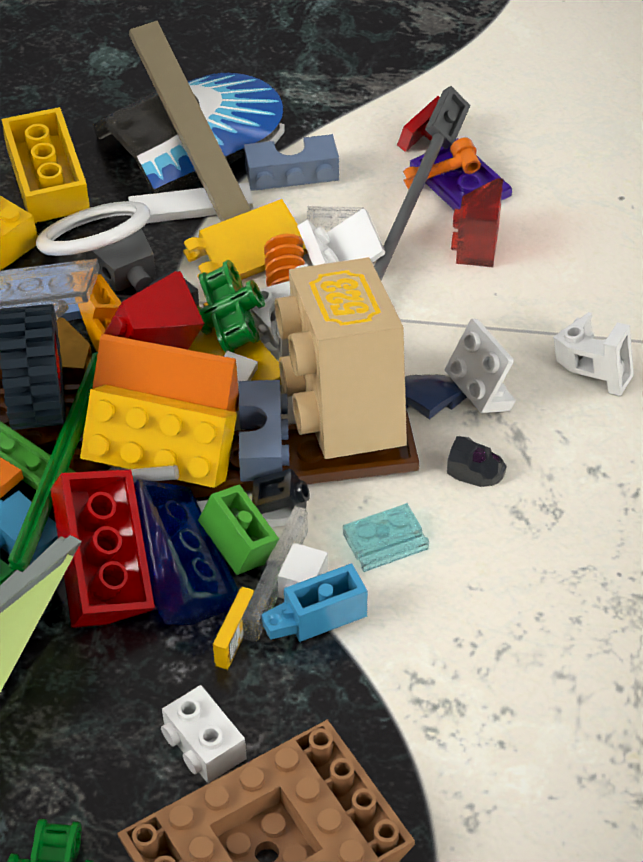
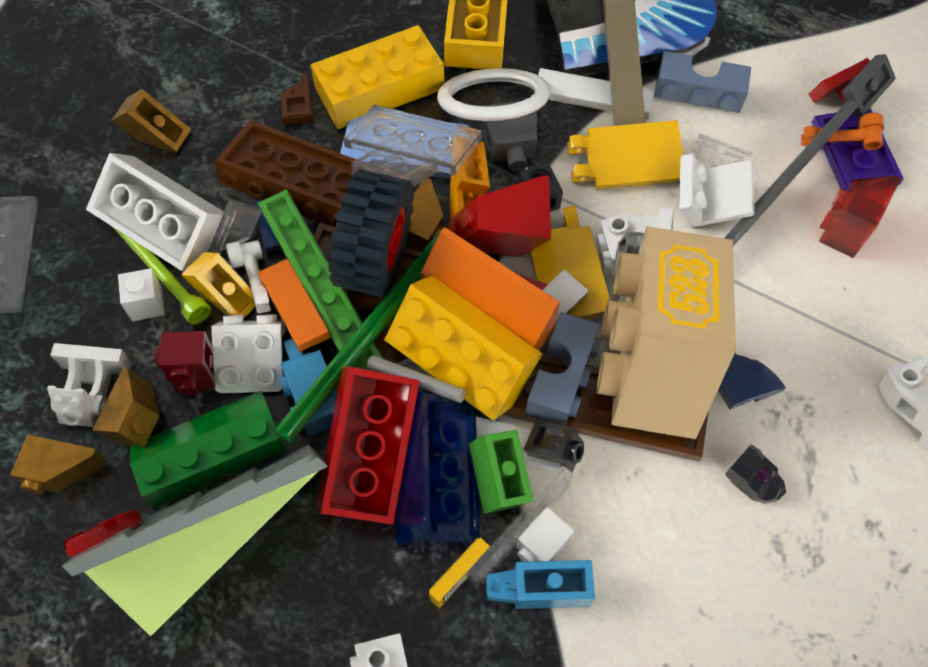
camera: 20 degrees right, 15 degrees up
green axle [197,260,265,353] -> none
orange piece [264,234,305,287] -> none
clear light blue plate [343,503,429,572] -> none
white bracket [444,319,516,413] -> none

